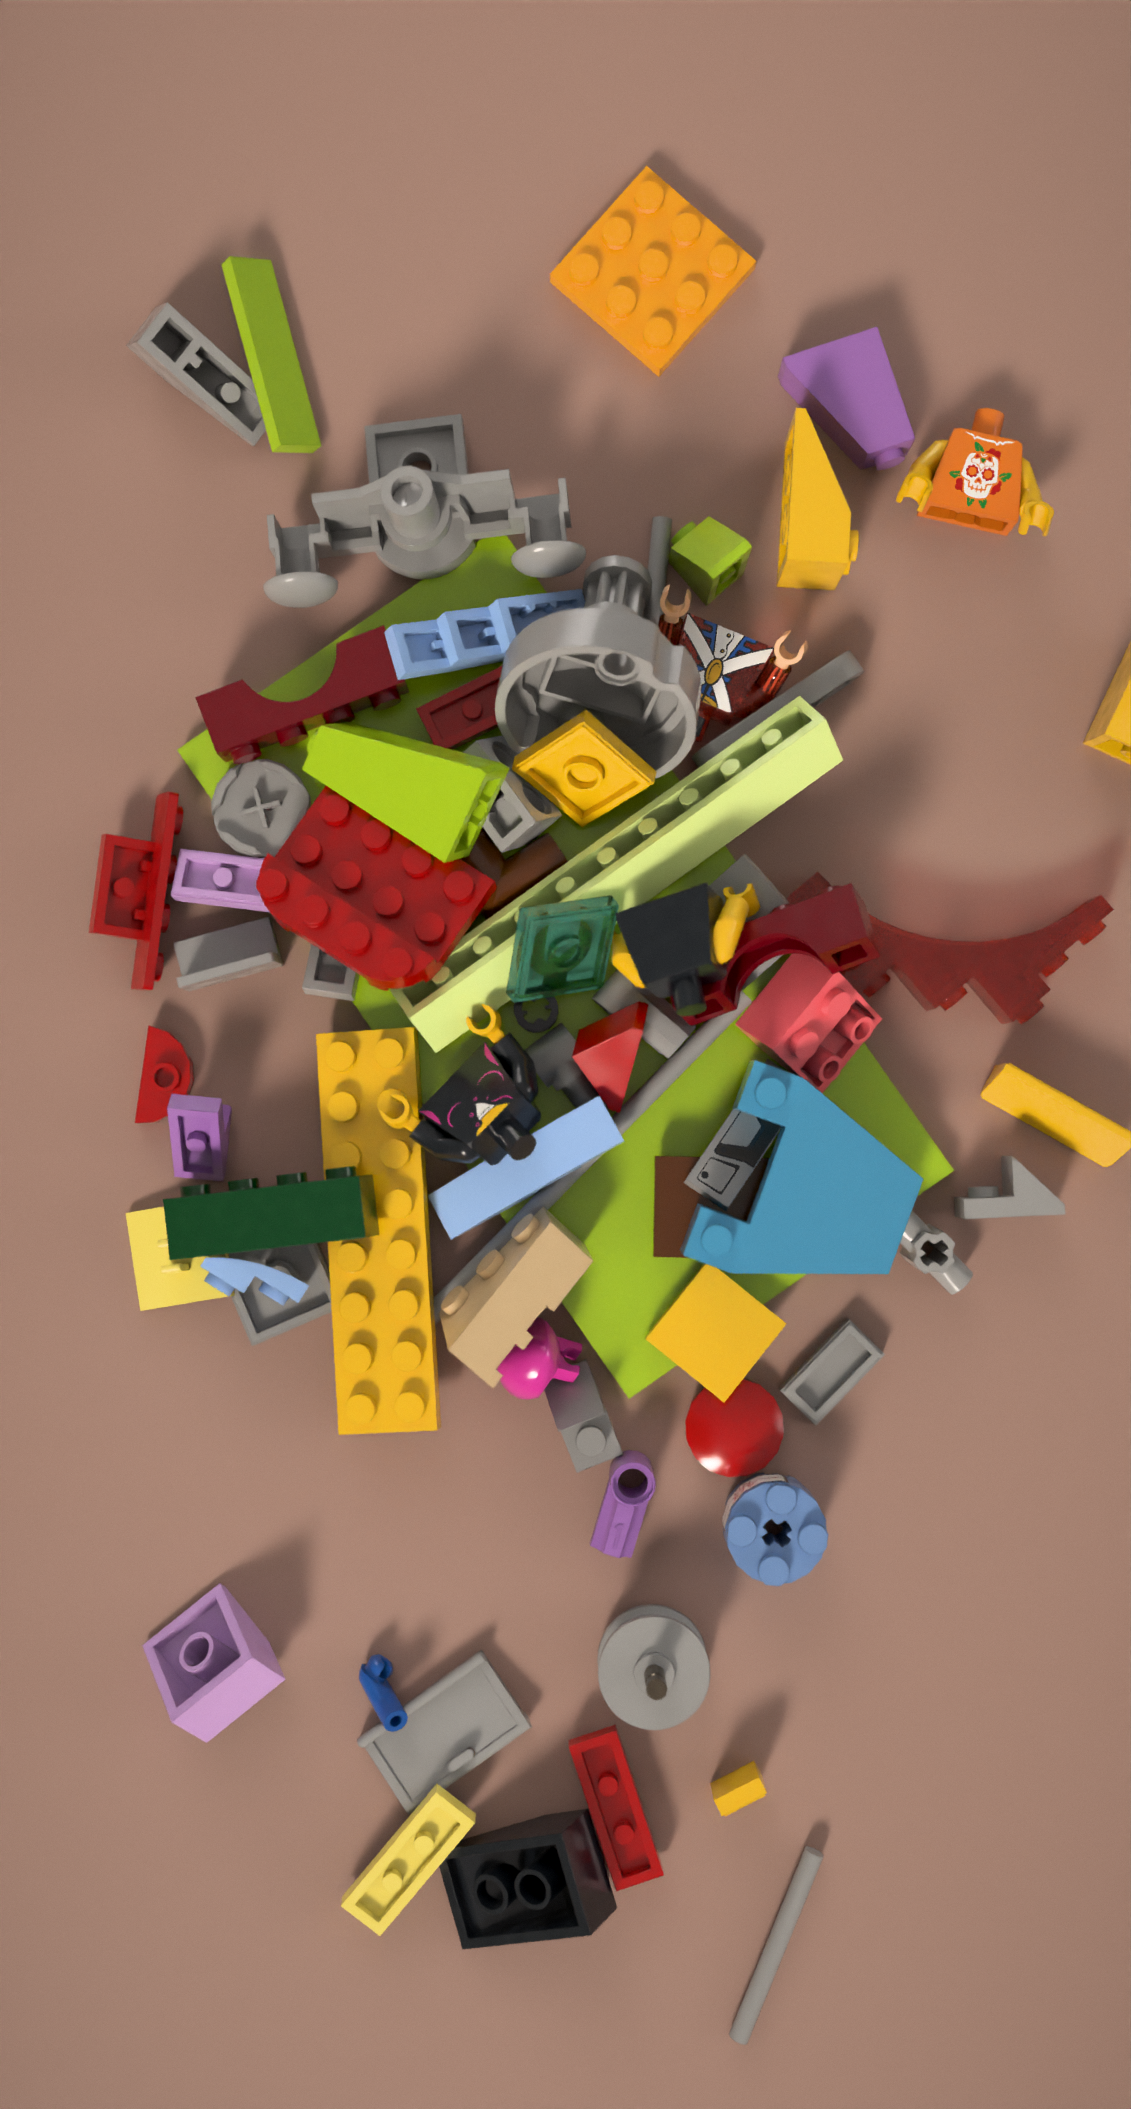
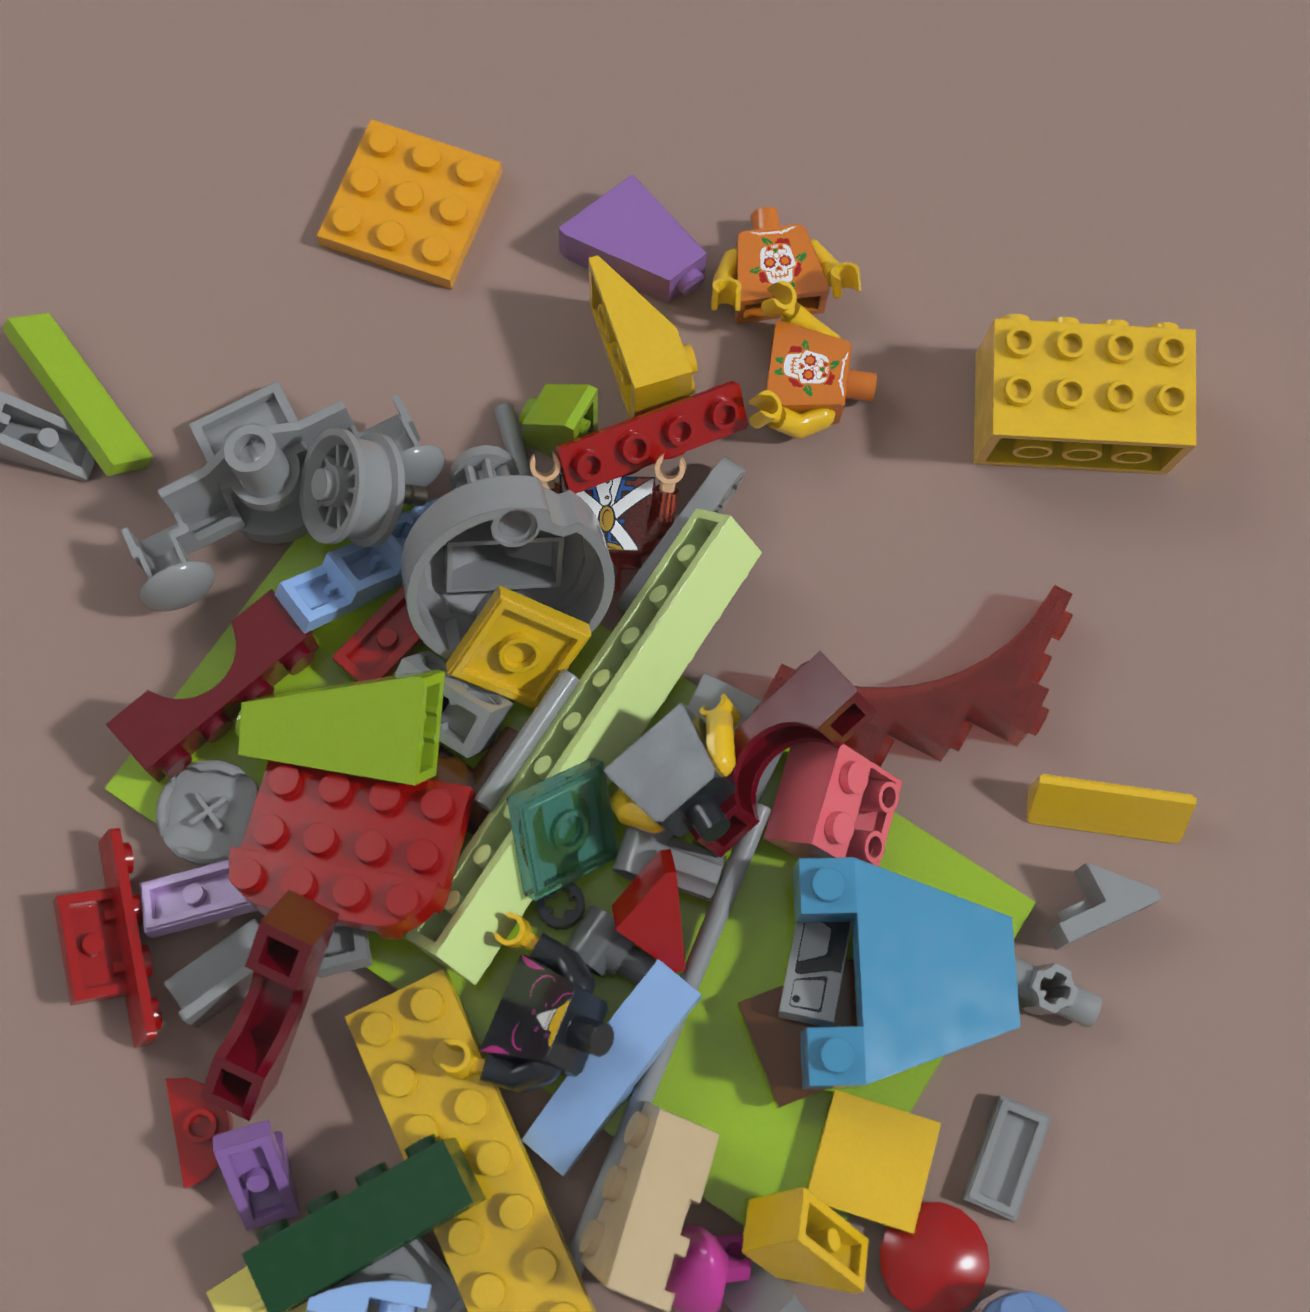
camera: 30 degrees left, 15 degrees down
none -> dark red arch [200,890,339,1121]
none -> light grey wheel [299,427,428,548]
none -> light grey bar [473,669,579,812]
none -> red bracket [556,381,748,494]
none -> yellow slope [742,1187,869,1294]
none -> torso [748,281,877,439]

